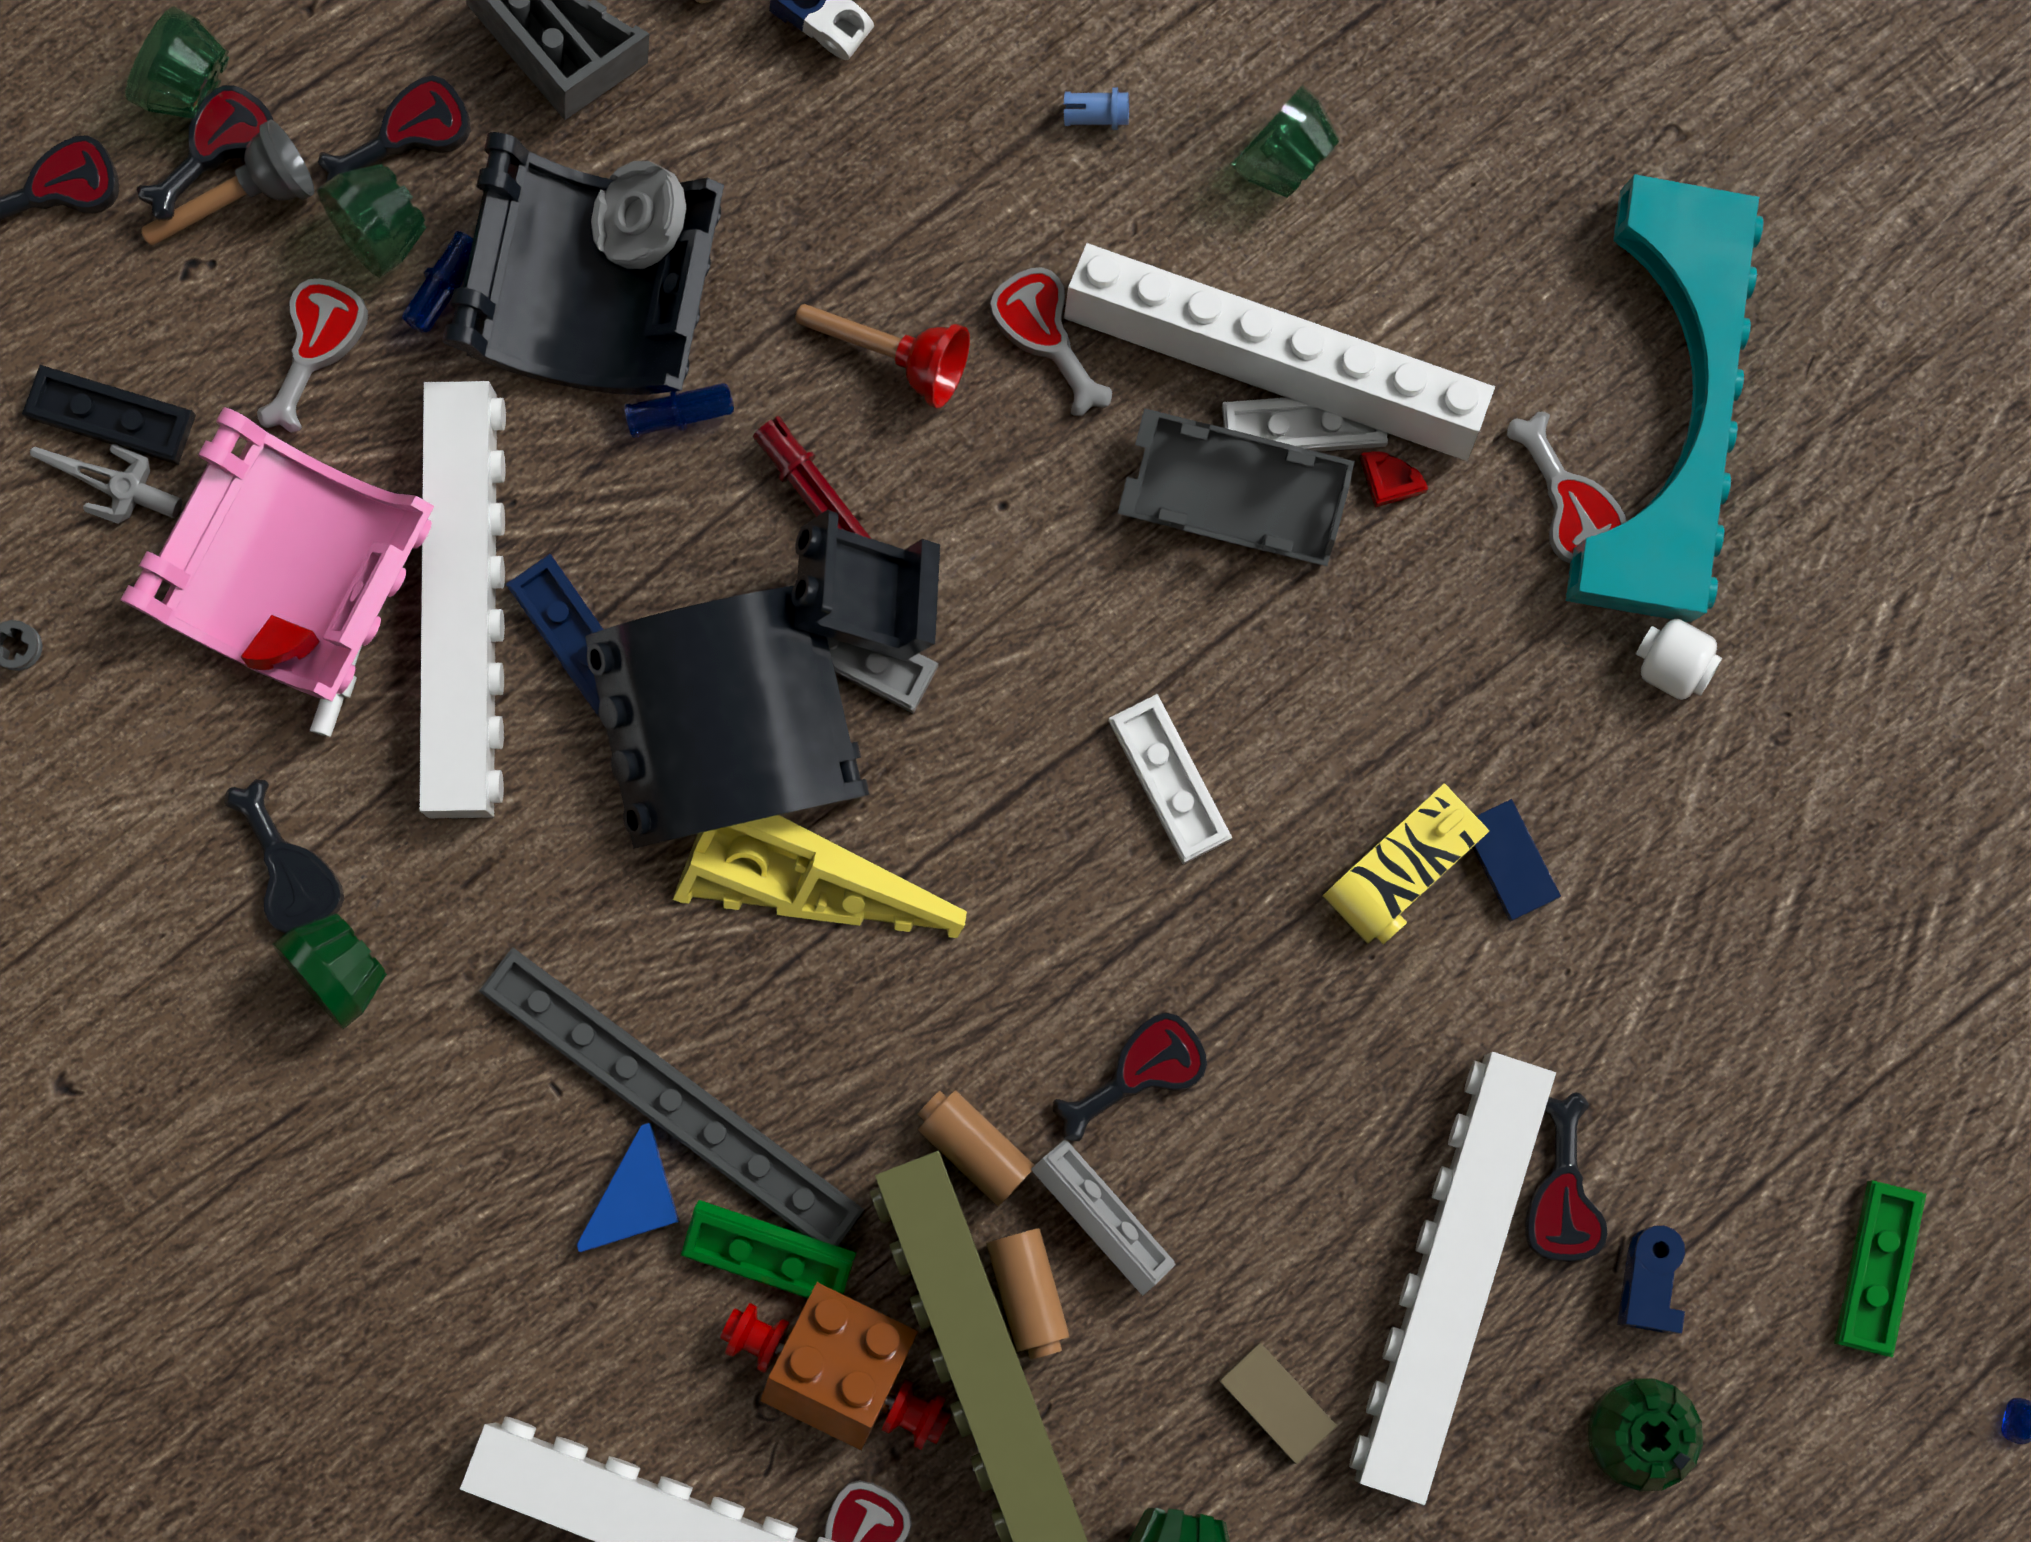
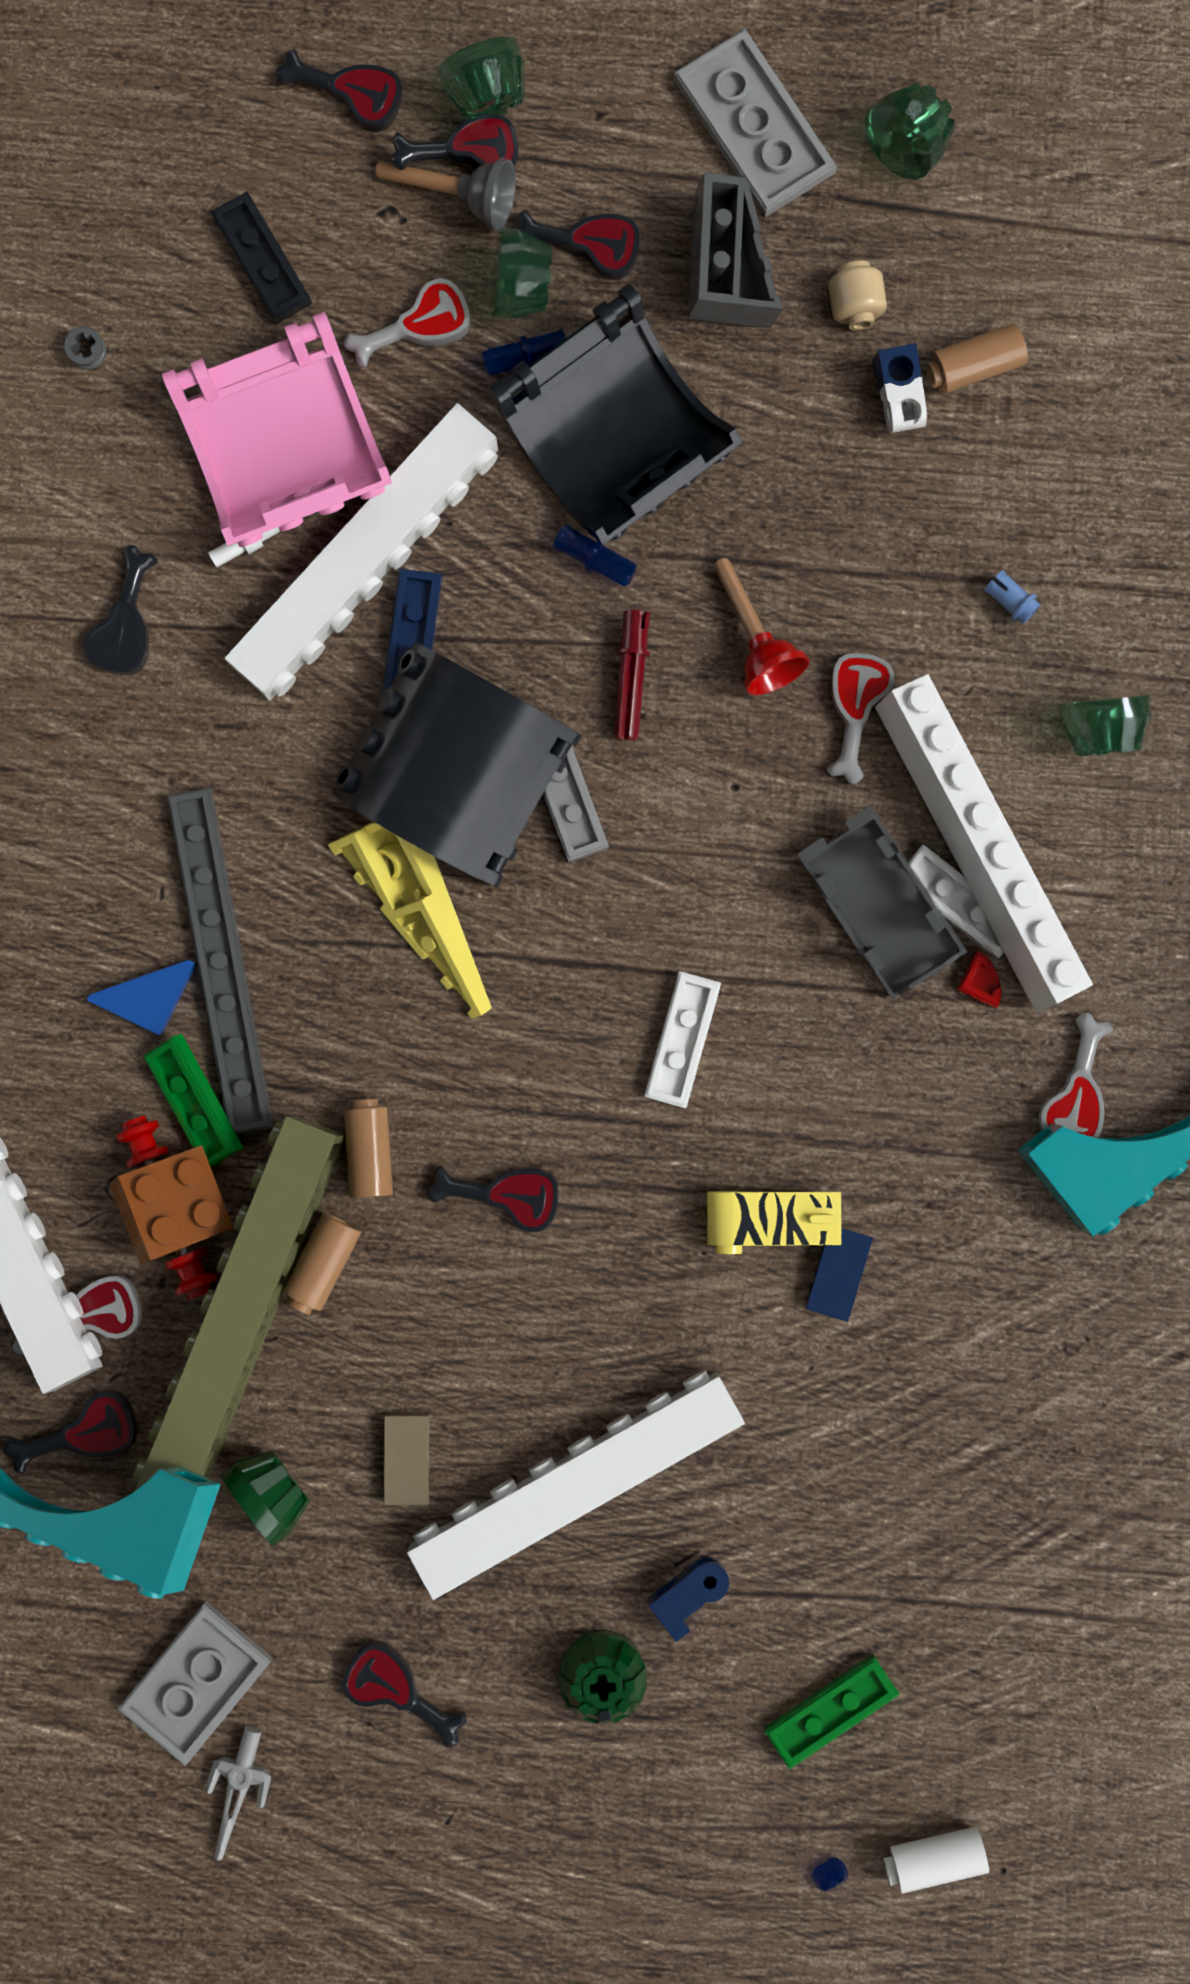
camera: 45 degrees right, 5 degrees up
light grey piece [30,444,182,524] -> none
red tile [241,615,320,670] -> none
dark green piece [272,913,387,1029] -> none
light grey tile [591,161,686,269] -> none
black panel [792,510,940,661] -> none
light grey tile [1031,1140,1176,1296] -> none
black piece [1525,1092,1608,1262] -> none
white head [1636,619,1722,700] -> none

